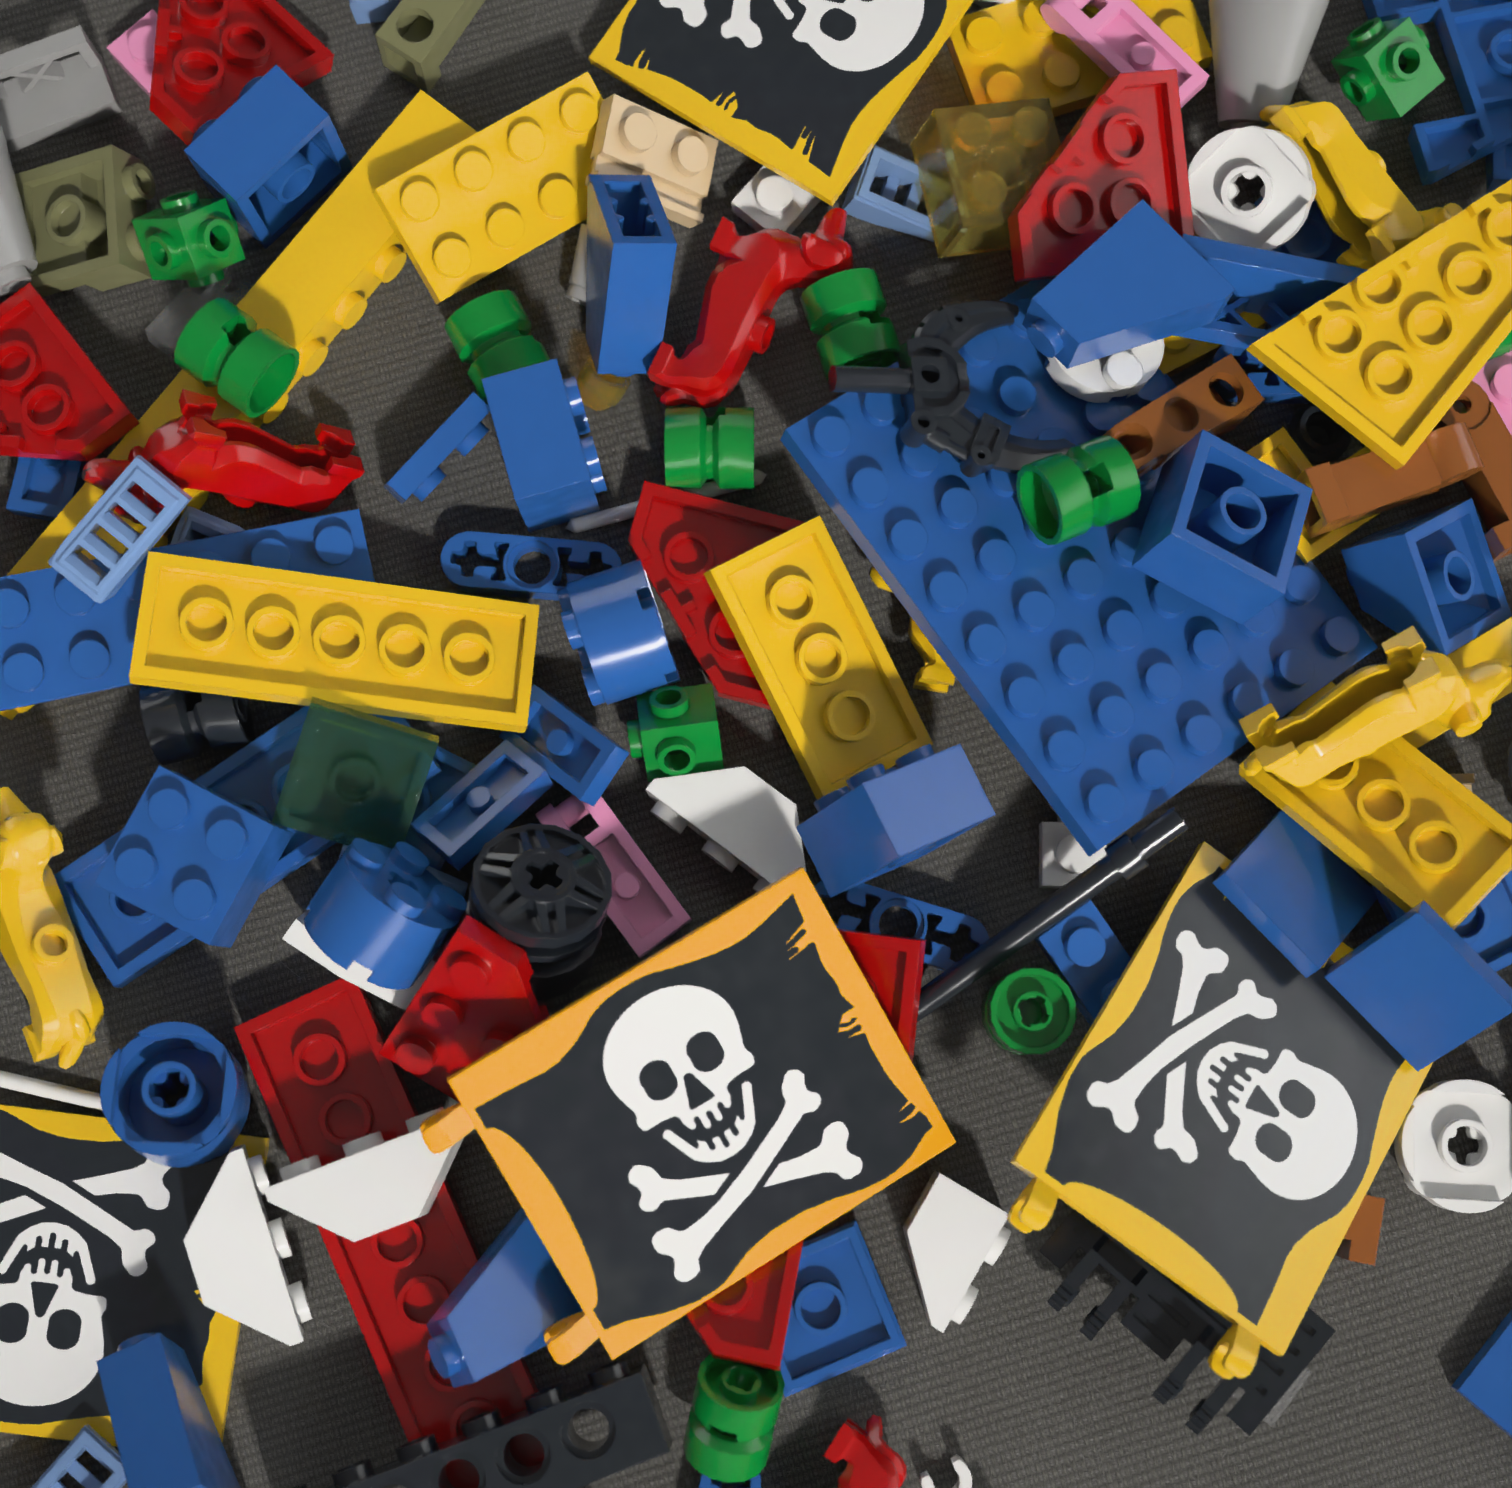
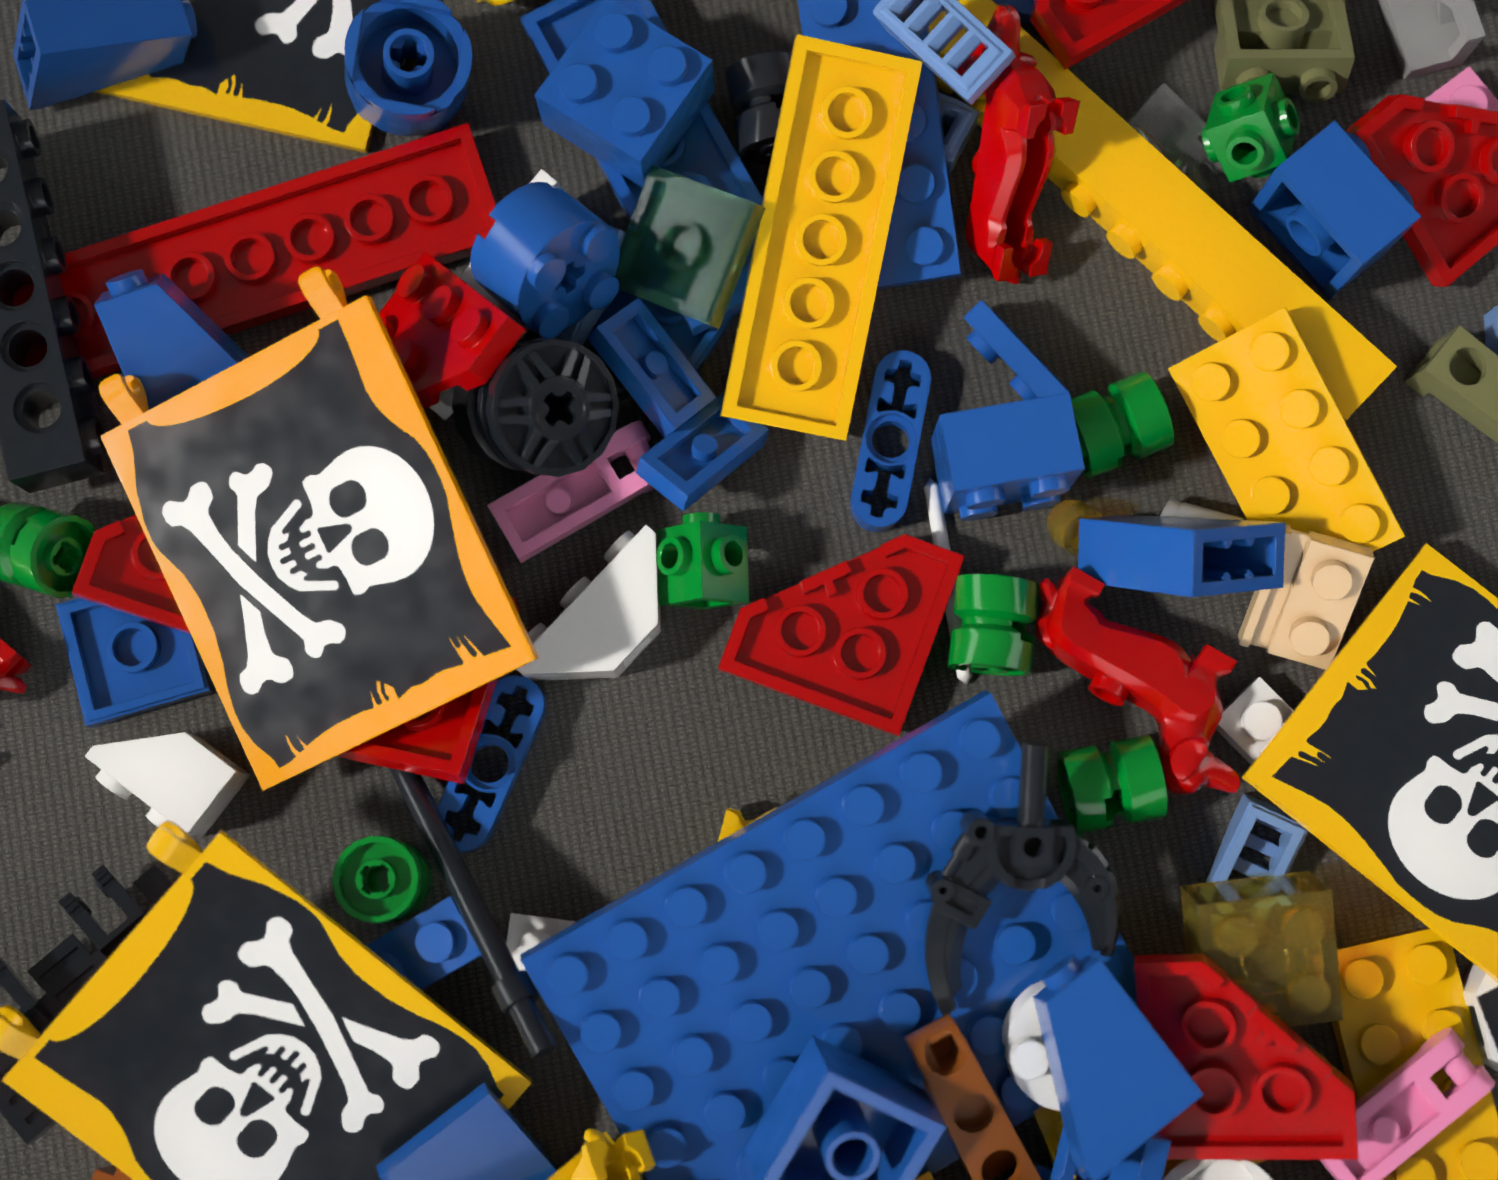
camera: 95 degrees right, 0 degrees up
green wheel [174,298,300,418] -> none
white slope [183,1144,313,1346] -> none
white slope [264,1107,464,1242] -> none
blue brick [557,559,681,706] -> none
yellow plate [704,515,933,800] -> none
blue brick [796,744,996,898] -> none
green wheel [1016,435,1141,545] -> none

